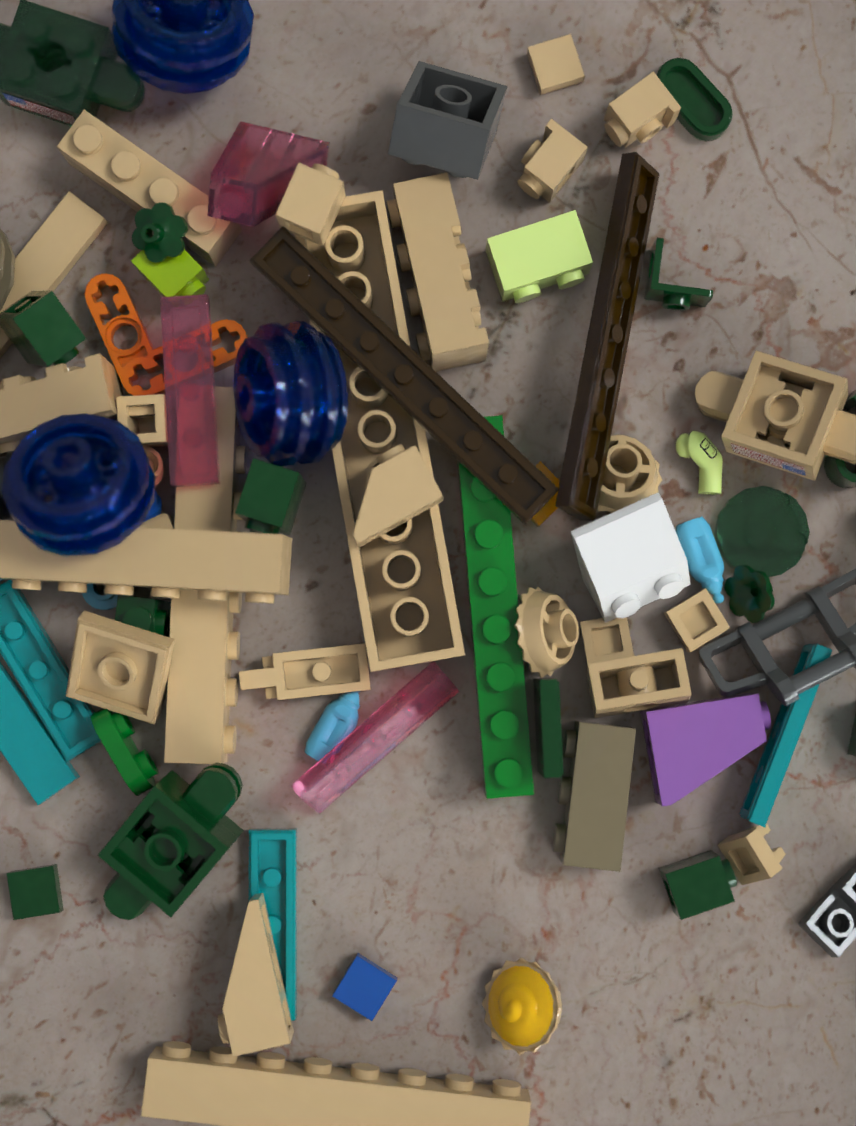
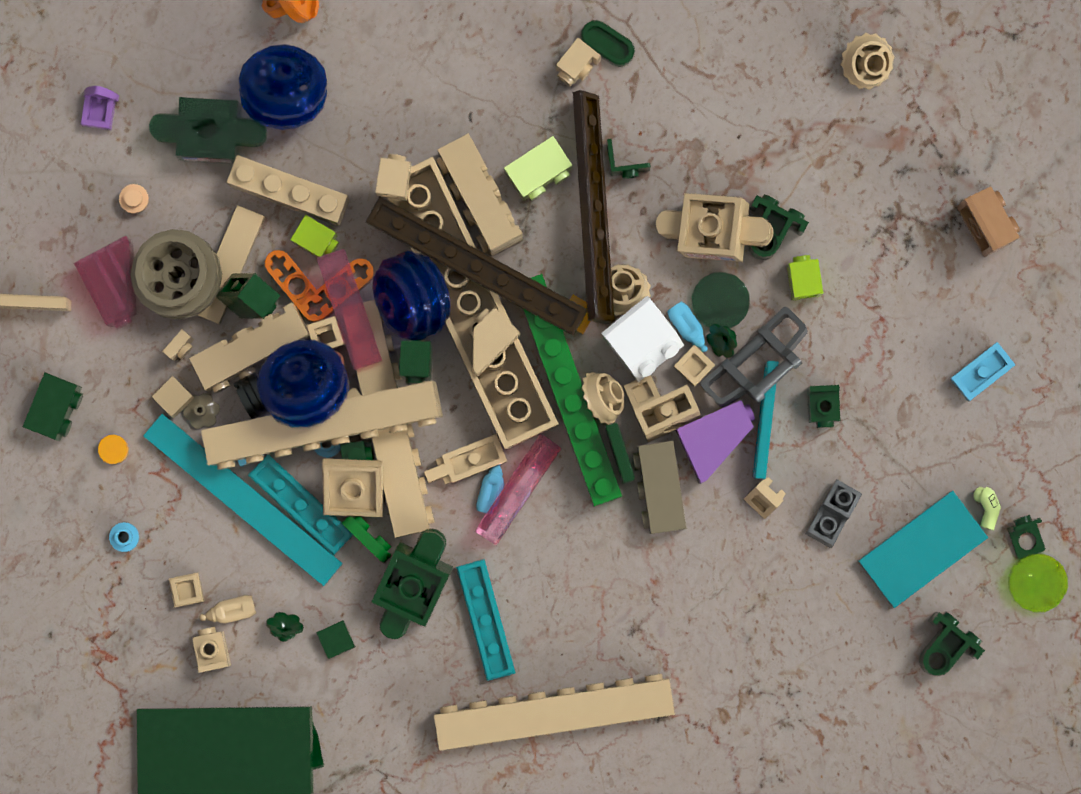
camera: 15 degrees left, 0 degrees up
dark green plant [132,203,188,263] -> none
clear pink slope [207,121,330,227] -> none
tan slope [218,893,294,1057] -> none
blue tile [332,953,397,1021] -> none
dark grey brick [388,61,507,180] -> none
yellow piece [481,957,562,1055] -> none
tan brick [517,119,588,203] -> none
tan tile [527,34,585,95] -> none
dark green brick [658,850,737,920] -> none
yellowish green arm [676,431,723,495] -> none

